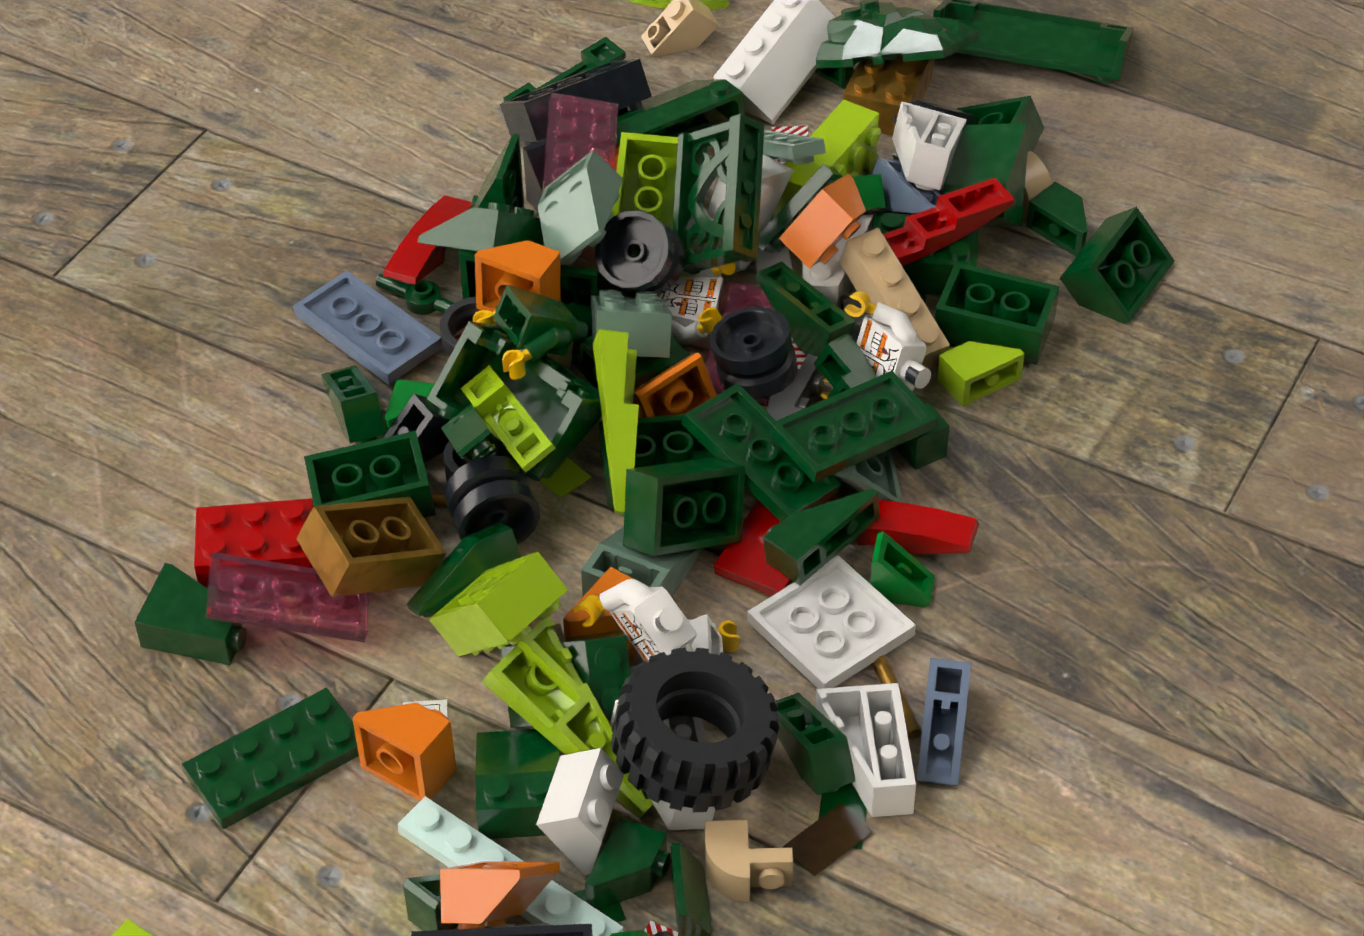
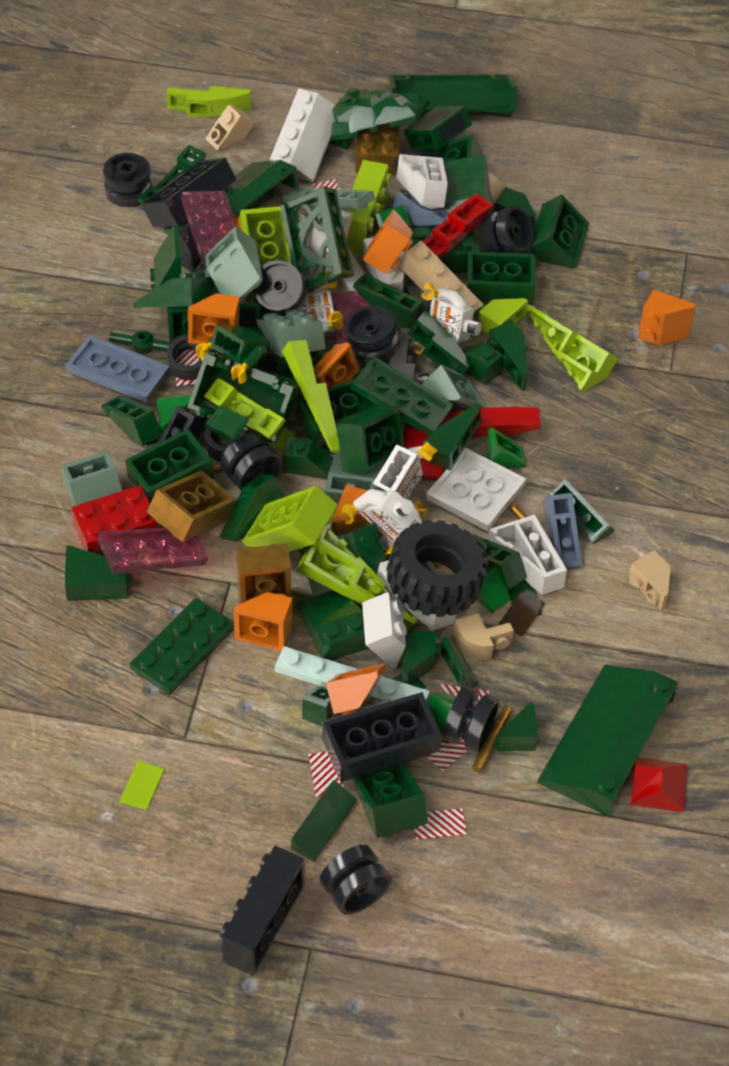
camera: 20 degrees left, 5 degrees up
red slope [383,195,472,285] -> none
dark green plate [758,164,843,253] -> none
dark green plate [769,371,938,483] -> none
none -> sand green slope [61,451,122,506]
none -> black wheel [103,152,152,207]
none -> pearl gold brick [236,544,291,604]
none -> dark green slope [283,436,334,479]
none -> white torso [373,442,438,500]
none -> dark green brick [404,106,472,150]
none -> green slope [477,567,511,613]
none -> black wheel [480,206,535,254]
none -> dark green slope [487,321,527,391]
none -> lime wedge [527,304,619,392]
none -> dark green slope [548,478,615,544]
none -> tan slope [629,550,671,611]
none -> orange slope [638,289,696,346]

